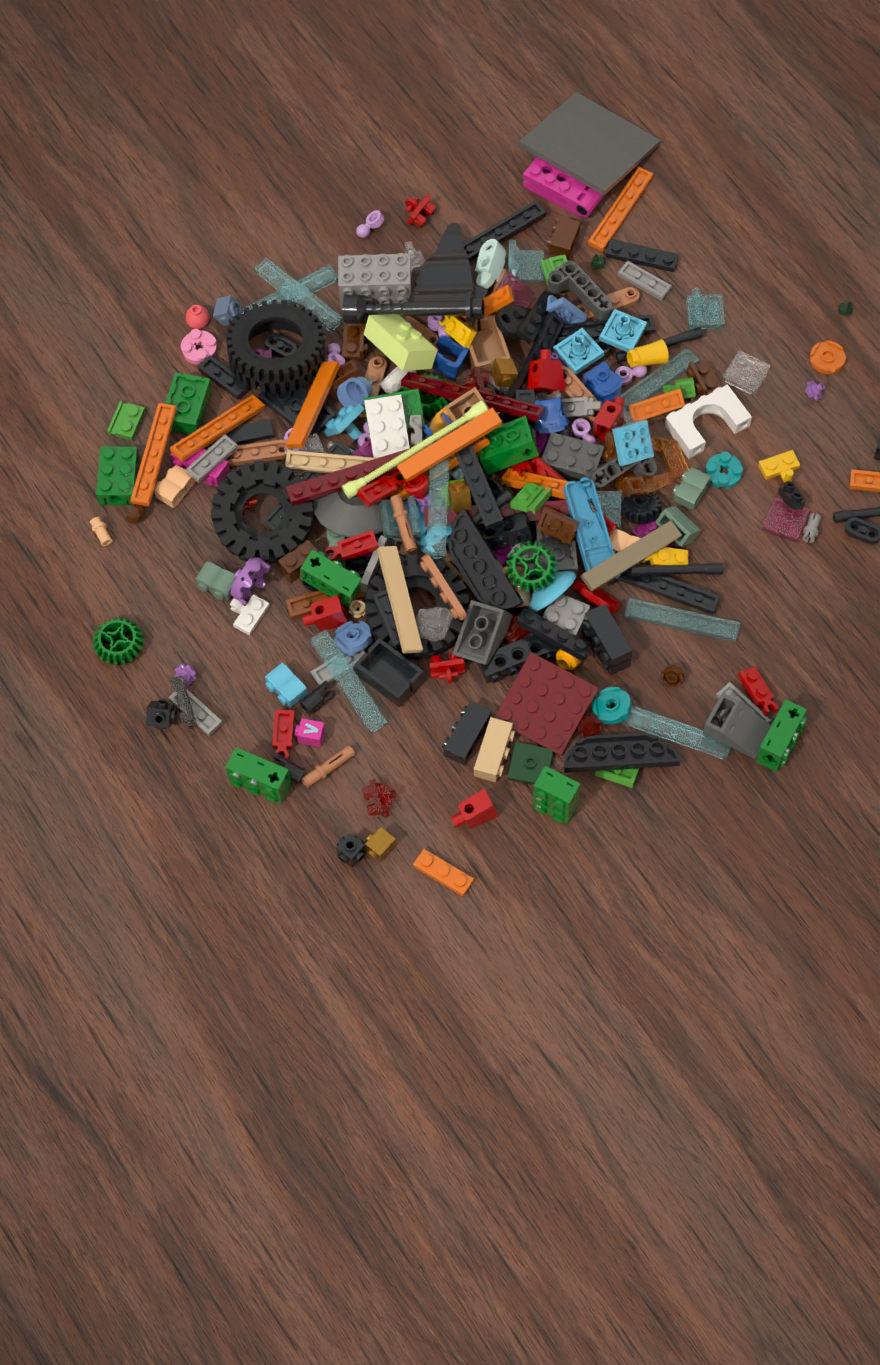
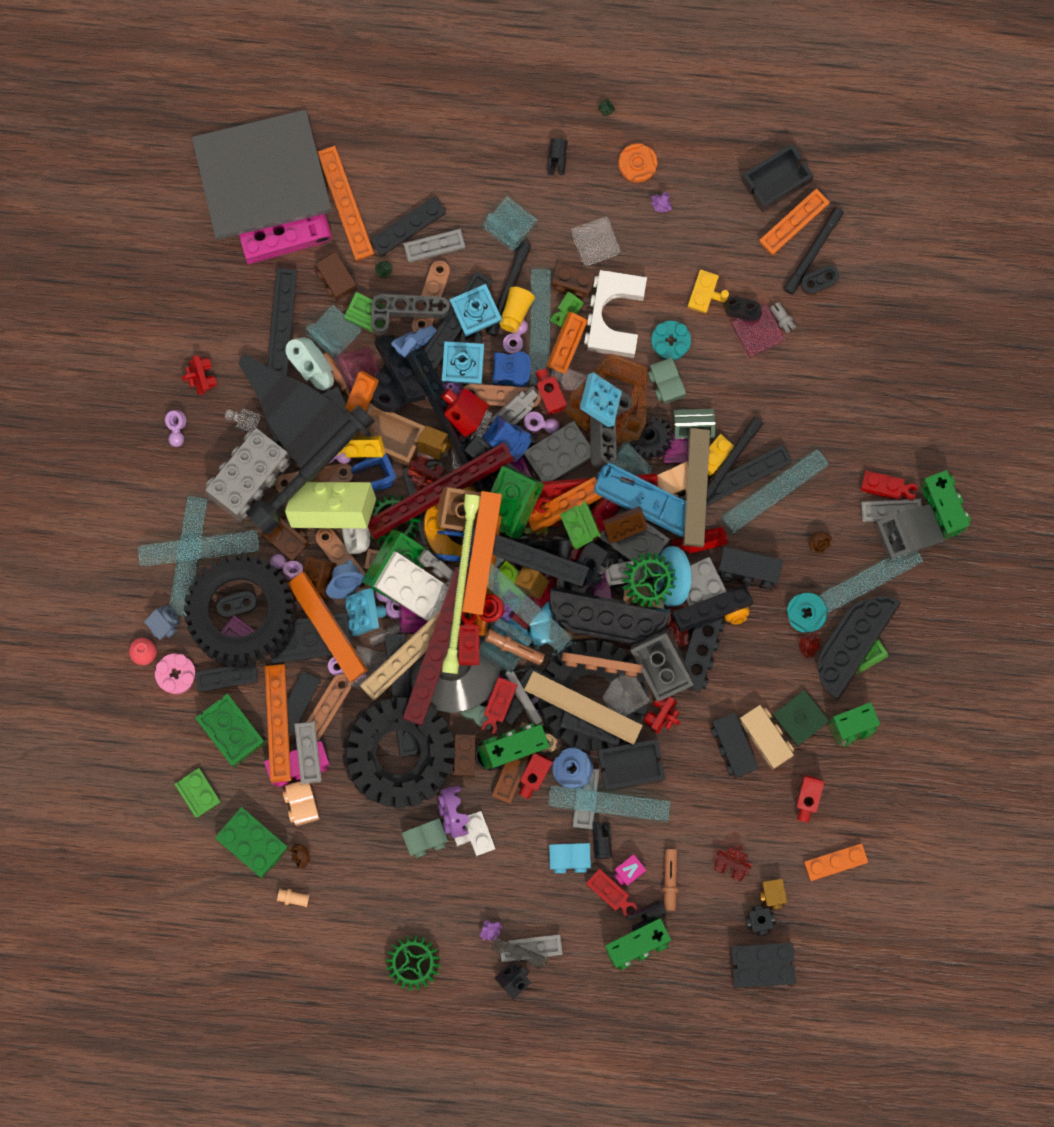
camera: 55 degrees left, 15 degrees up
orange tile [130,403,177,506] -> none
dark red plate [494,652,599,757] -> none
none -> black hinge [547,138,568,175]
none -> black piece [730,943,796,989]

